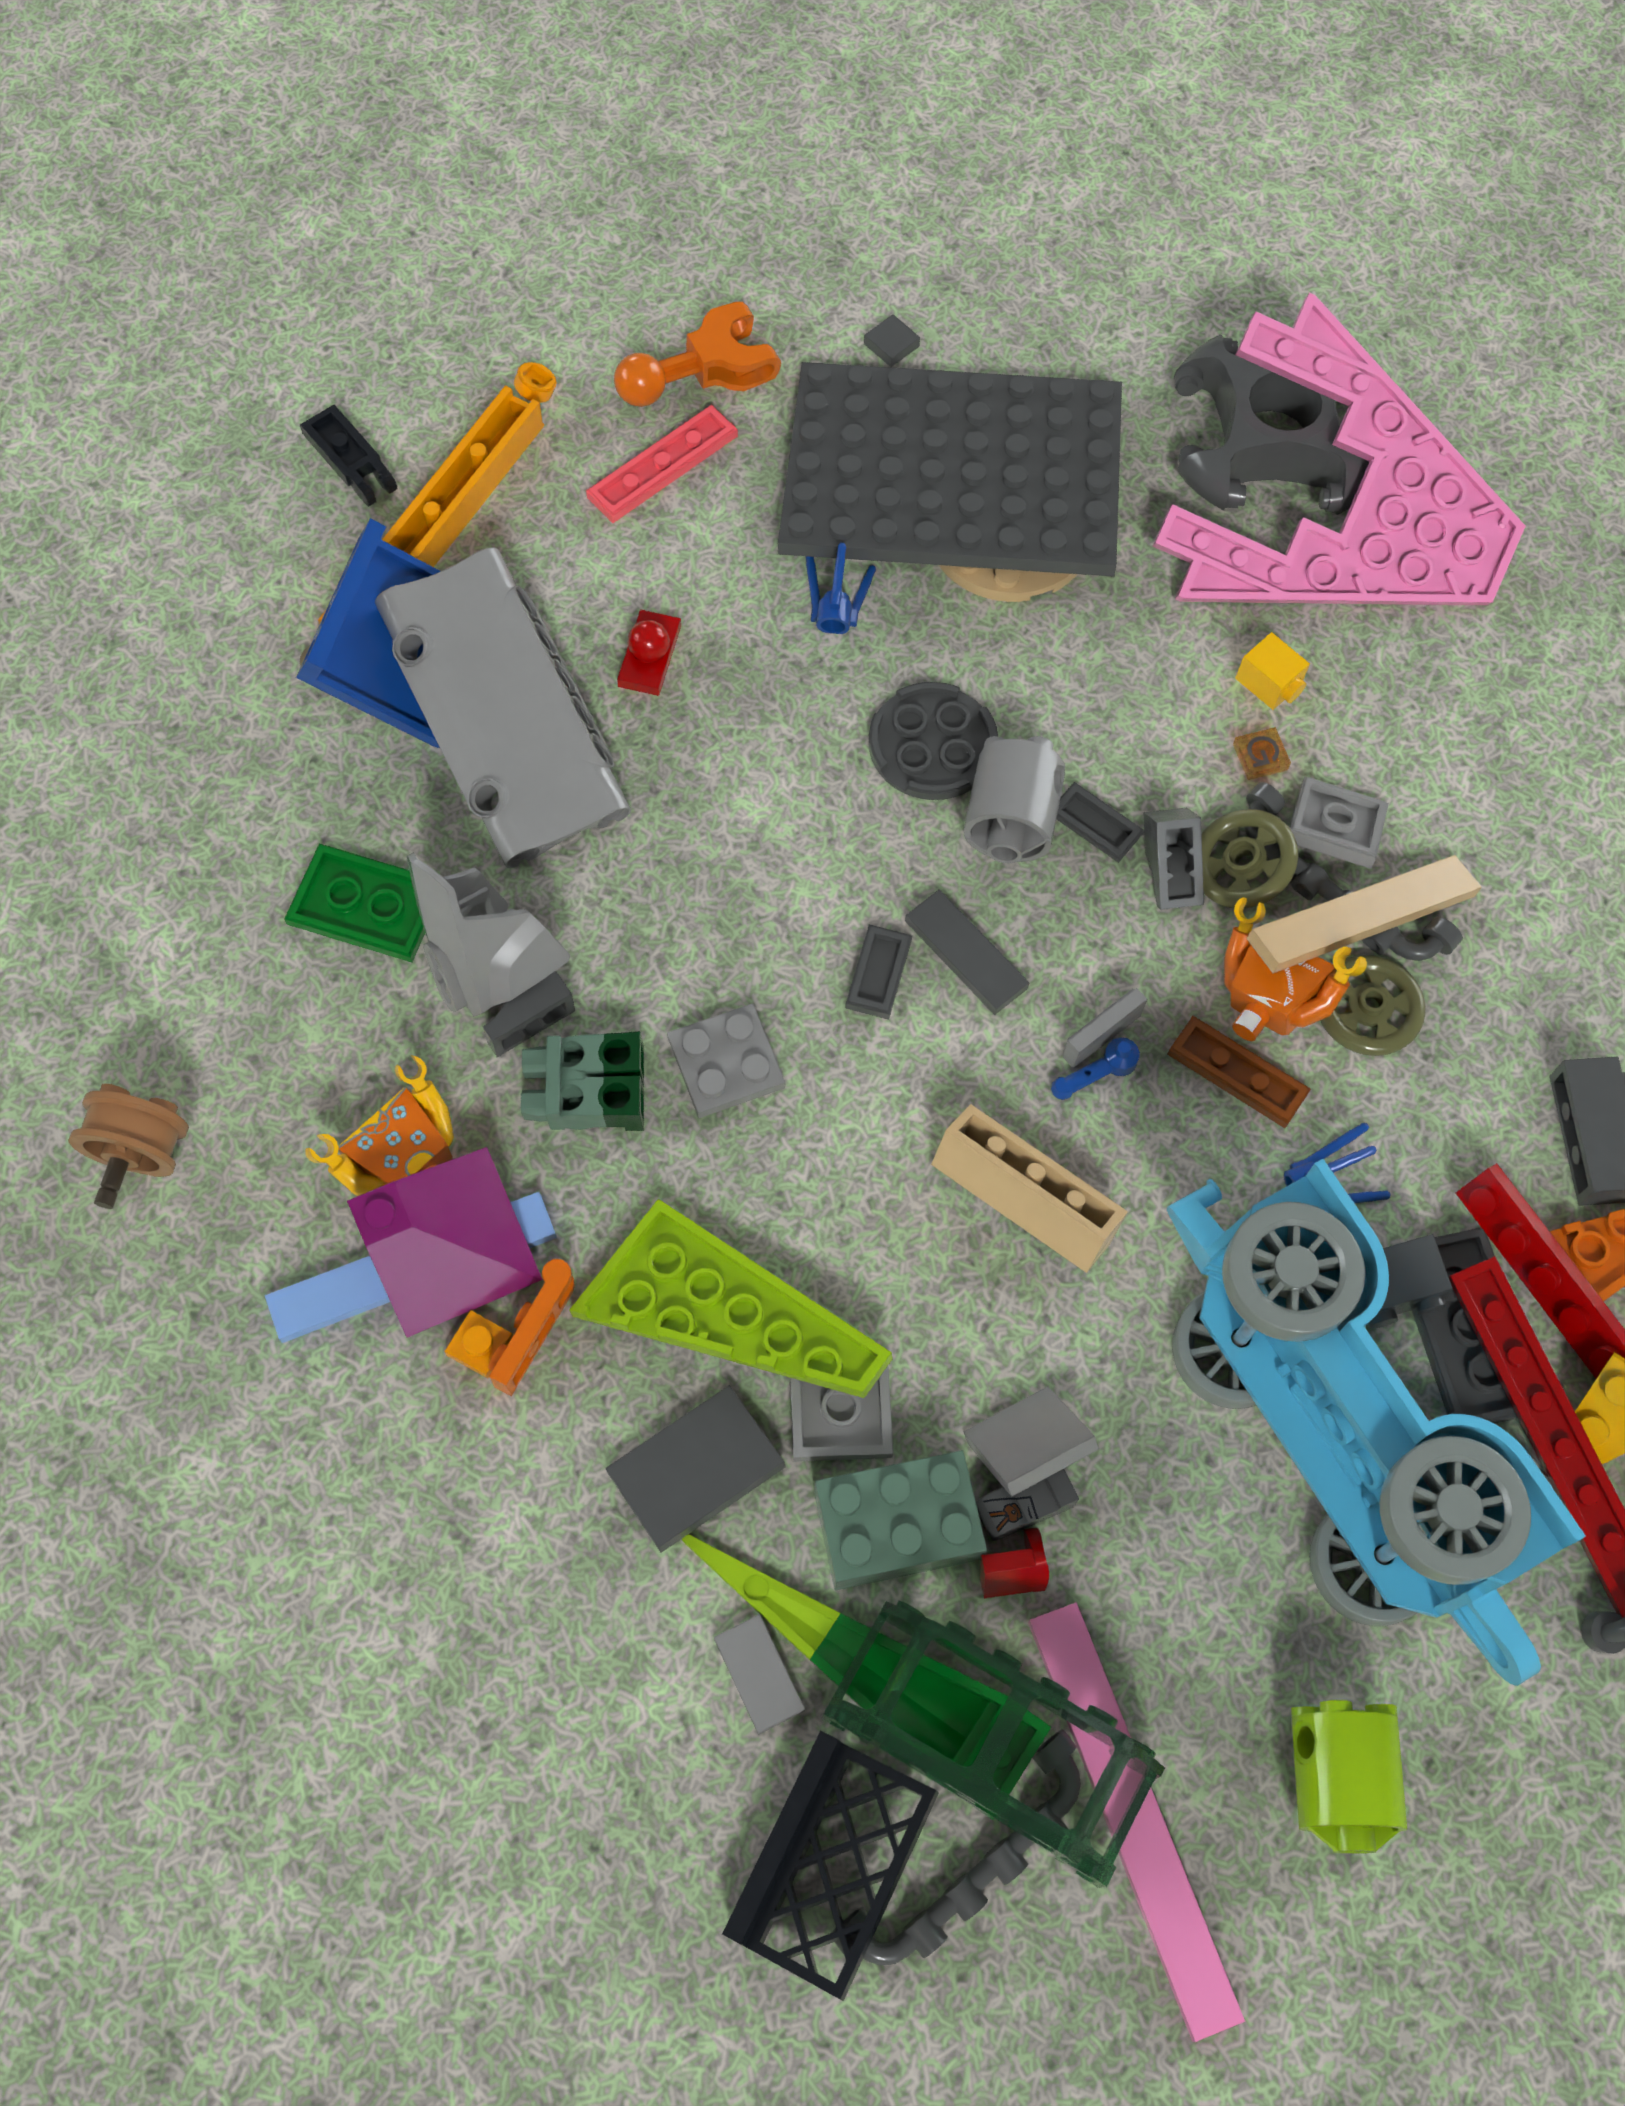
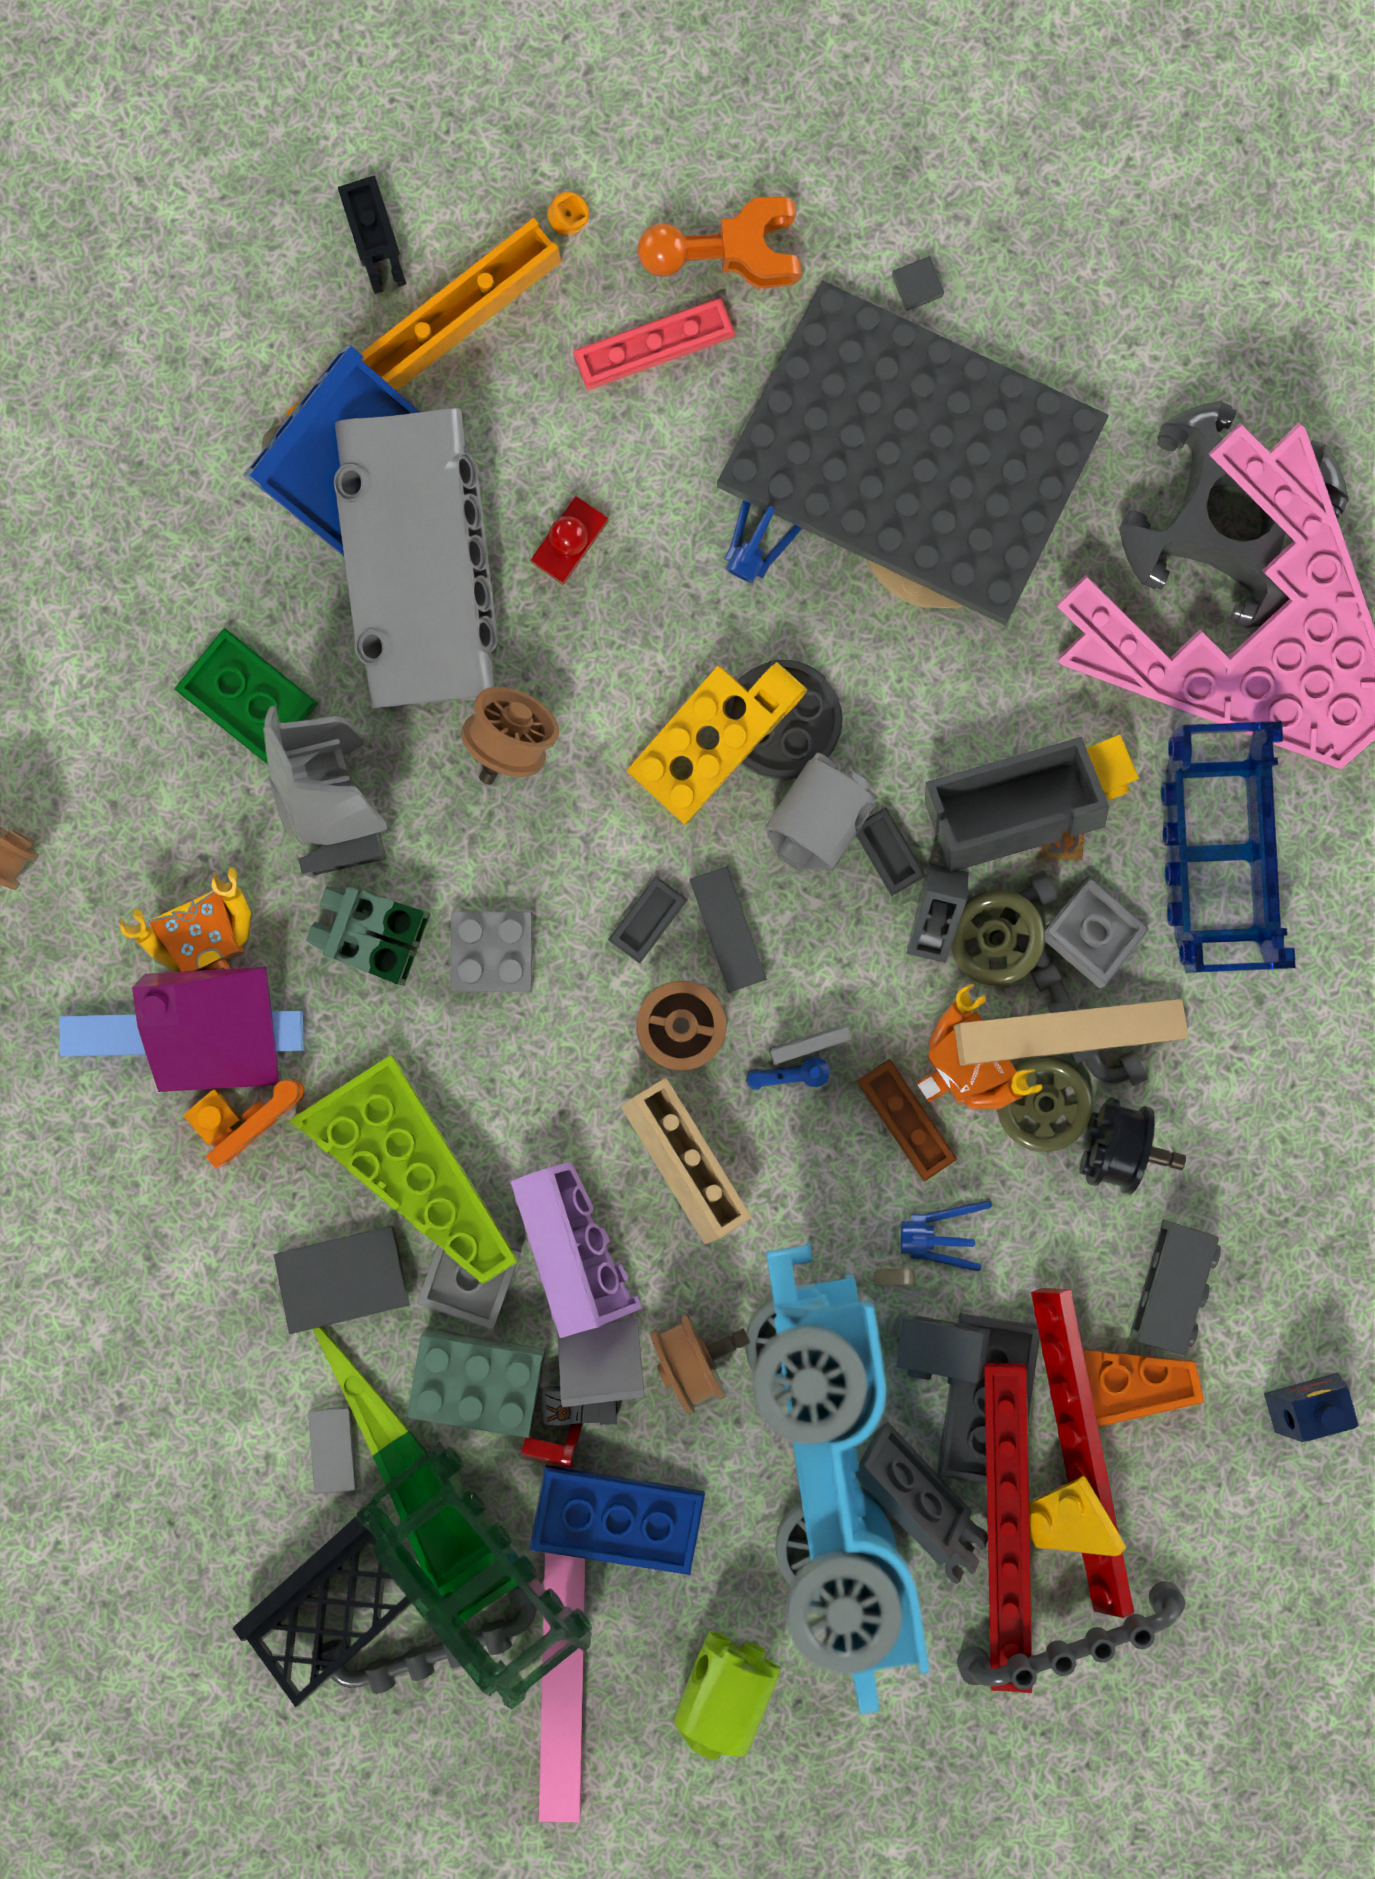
camera: 25 degrees right, 20 degrees up
none -> medium nougat wheel [461,687,559,785]
none -> lavender wedge [511,1161,643,1338]
none -> blue tile [529,1465,705,1575]
none -> yellow hinge [626,662,808,825]
none -> medium nougat wheel [637,981,726,1071]
none -> medium nougat wheel [650,1314,751,1415]
none -> dark grey piece [925,737,1109,872]
none -> black wheel [1079,1097,1186,1195]
none -> clear blue windscreen [1160,721,1296,974]

